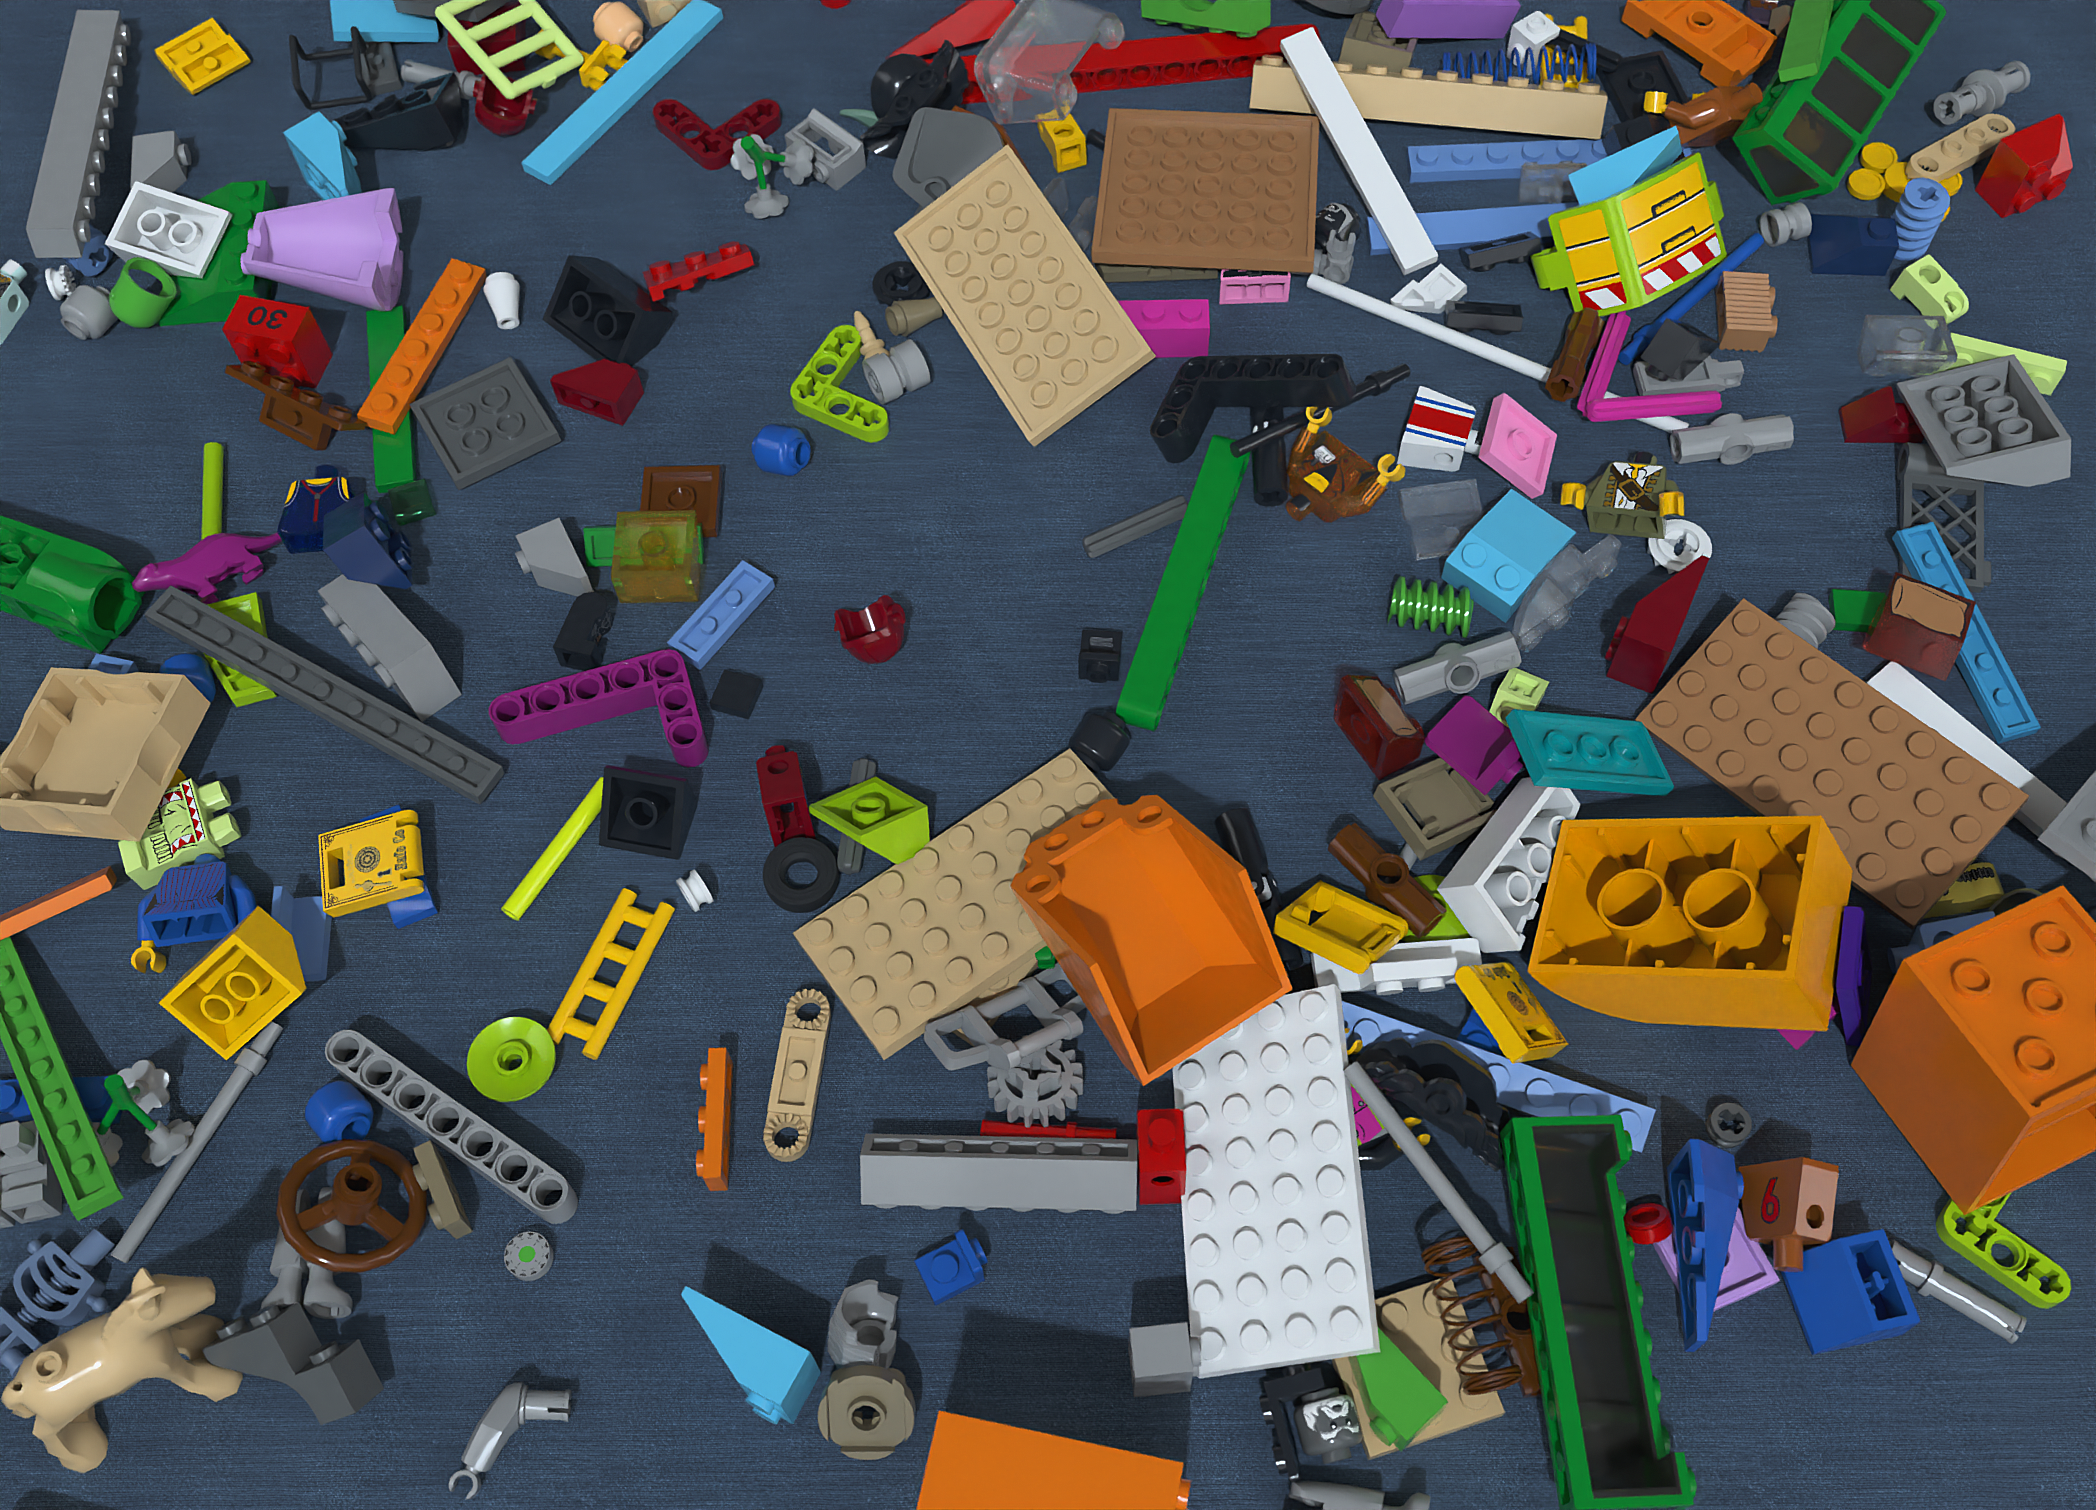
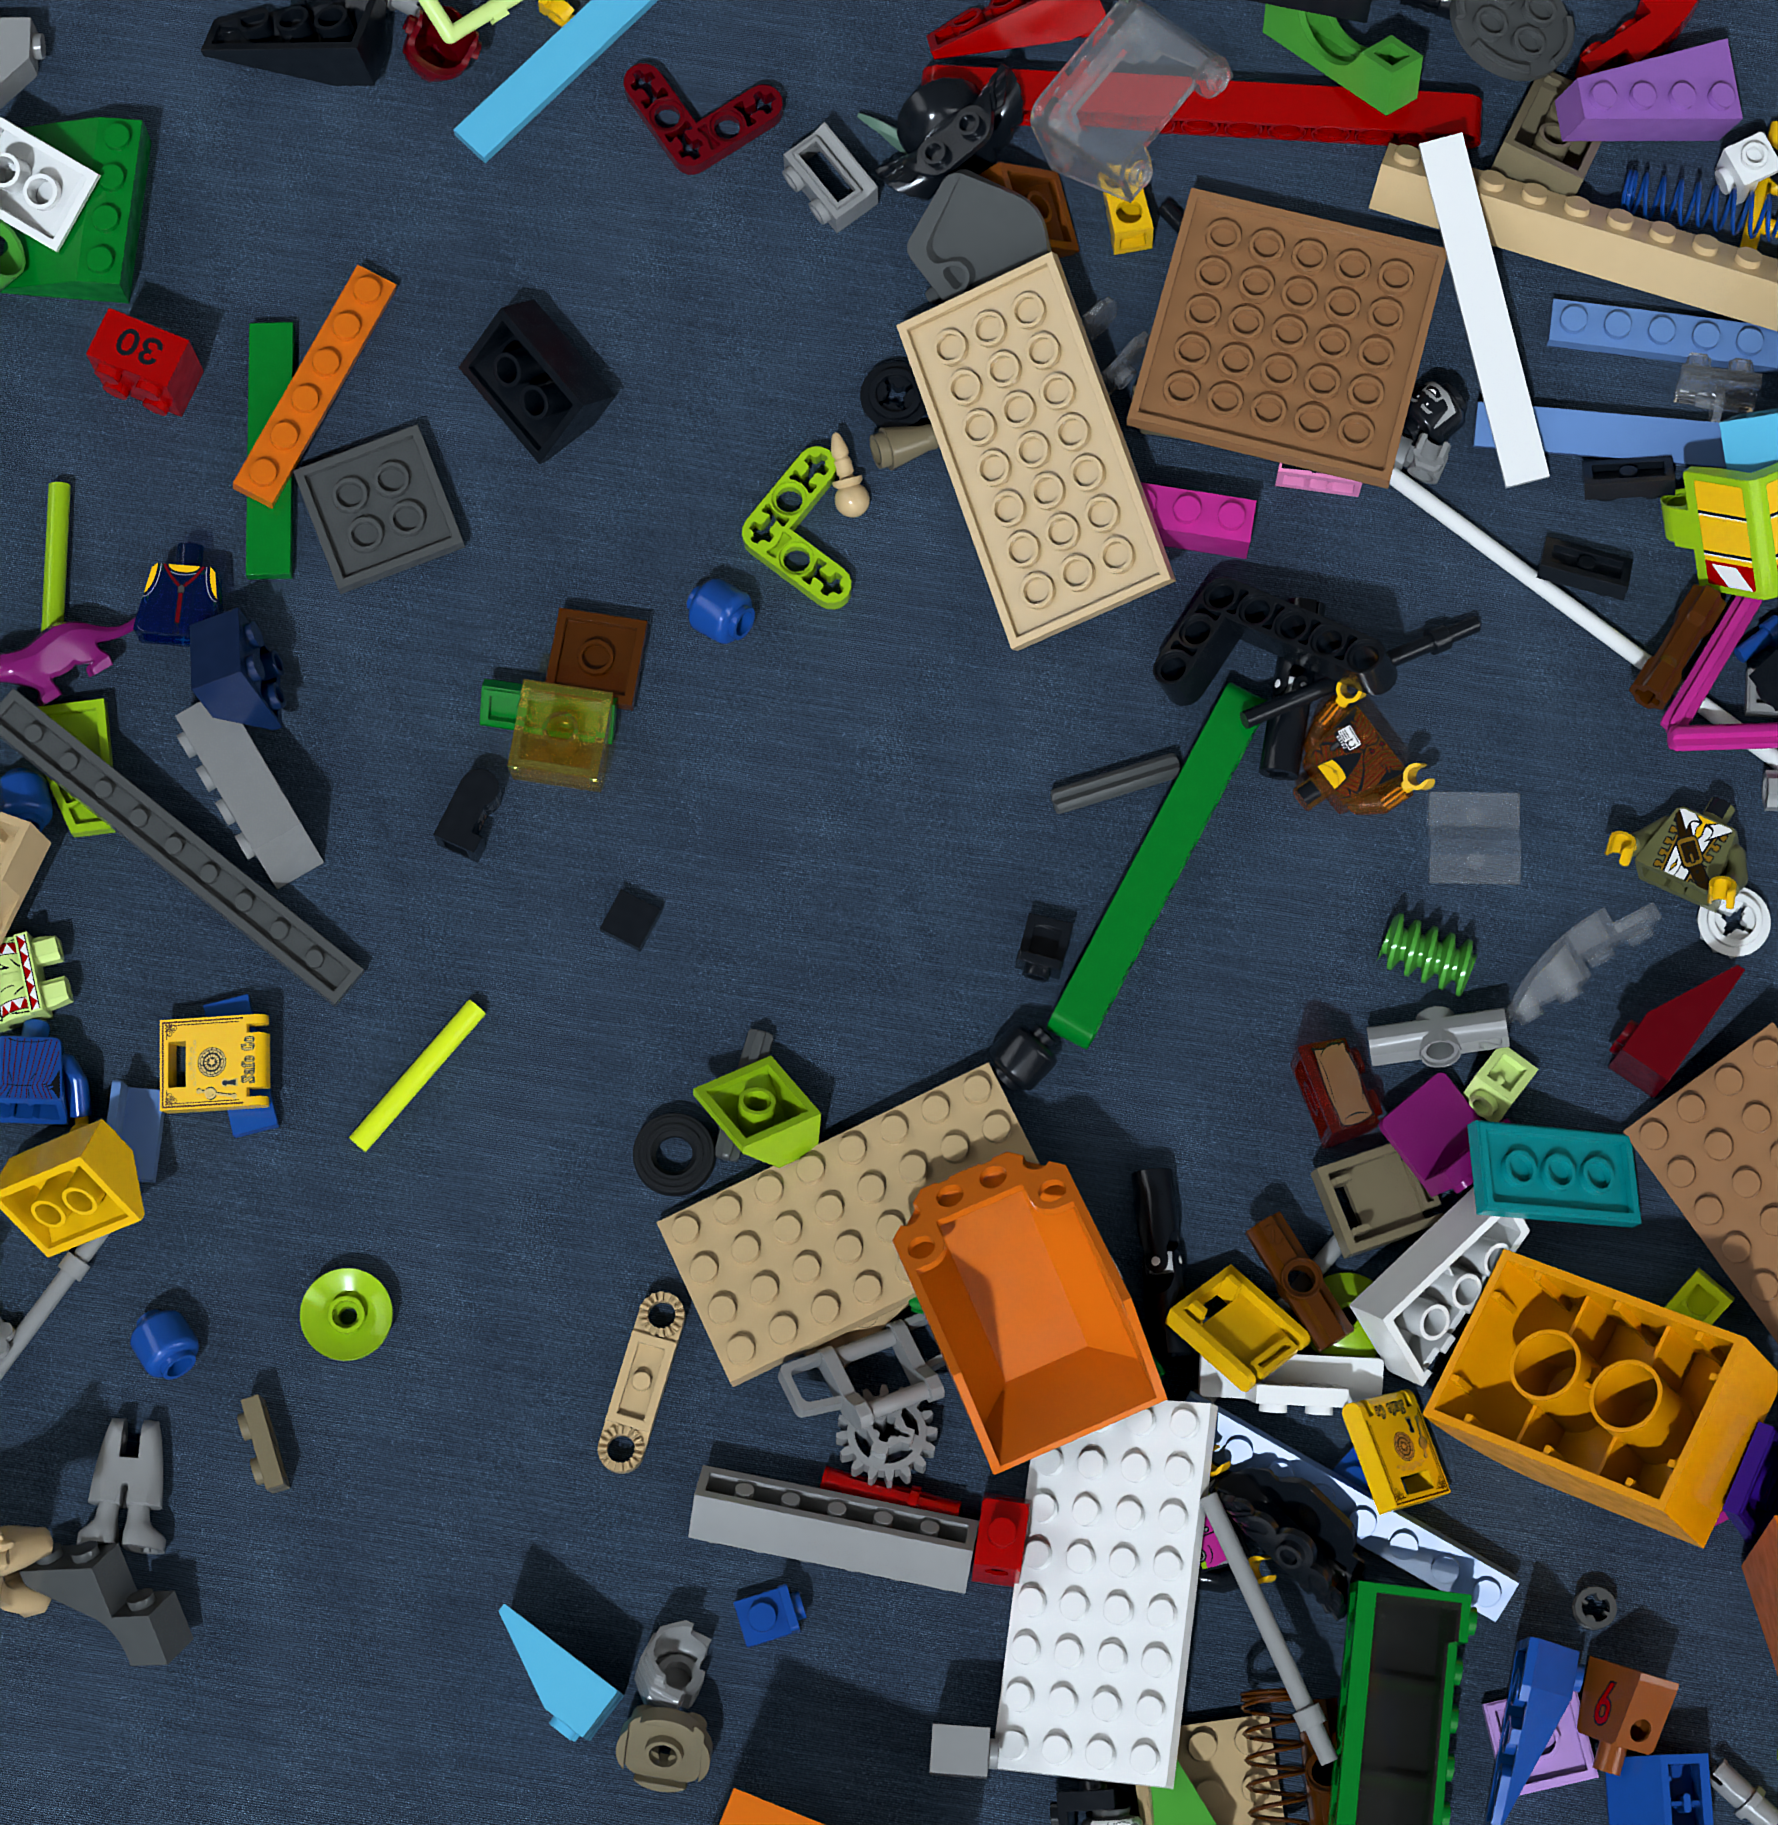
camera: 10 degrees right, 15 degrees up
reddish brown bracket [225,361,366,451] -> none
lavender cone [241,188,403,311] -> none
reddish brown piece [276,1139,428,1273] -> none
medium azure slope [283,111,362,200] -> none
light grey beam [325,1030,578,1224] -> none
clear green tile [388,478,437,526] -> none
light grey arm [449,1382,571,1500] -> none
white cone [483,272,520,329] -> none
magenta beam [489,649,709,767] -> none
light grey tile [504,1232,553,1281] -> none
light grey slope [515,518,593,597] -> none
yellow bar [547,888,675,1060] -> none
dark red slope [550,359,644,426] -> none
black slope [599,765,697,860] -> none
red wing [642,241,754,302] -> none
medium blue plate [667,560,775,670] -> none
white bush [676,869,714,912] -> none
orange plate [696,1047,733,1191] -> none
light grey plant [730,135,813,219] -> none
dark red torso [756,745,816,847] -> none
dark red cap [834,595,906,664] -> none
light grey wheel [862,339,931,405] -> none
white slope [1391,264,1467,314] -> none
white torso [1397,386,1484,472] -> none
medium azure slope [1441,489,1576,623] -> none
bright pink plate [1478,393,1557,499] -> none
red tile [1623,1203,1673,1244] -> none

